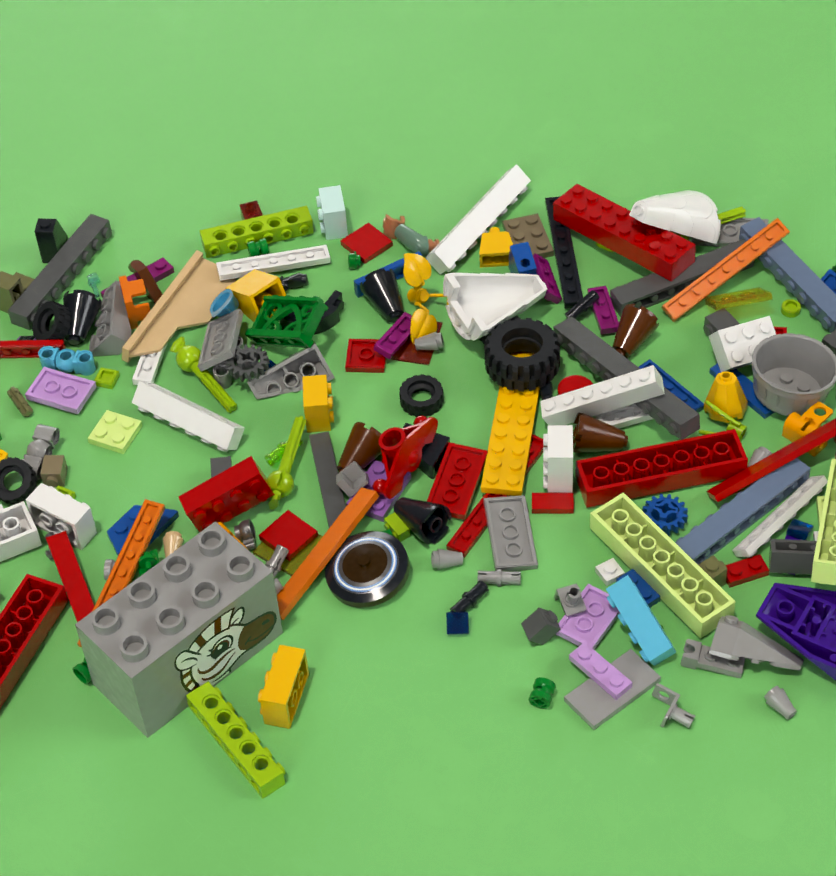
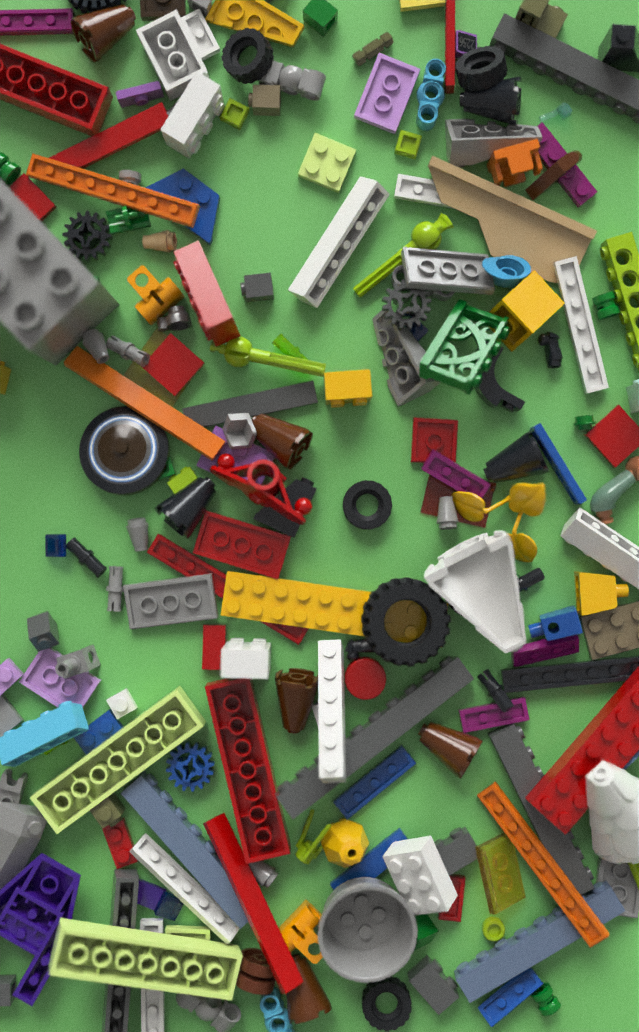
camera: 85 degrees right, 40 degrees up
none -> medium lavender plate [116,81,164,108]

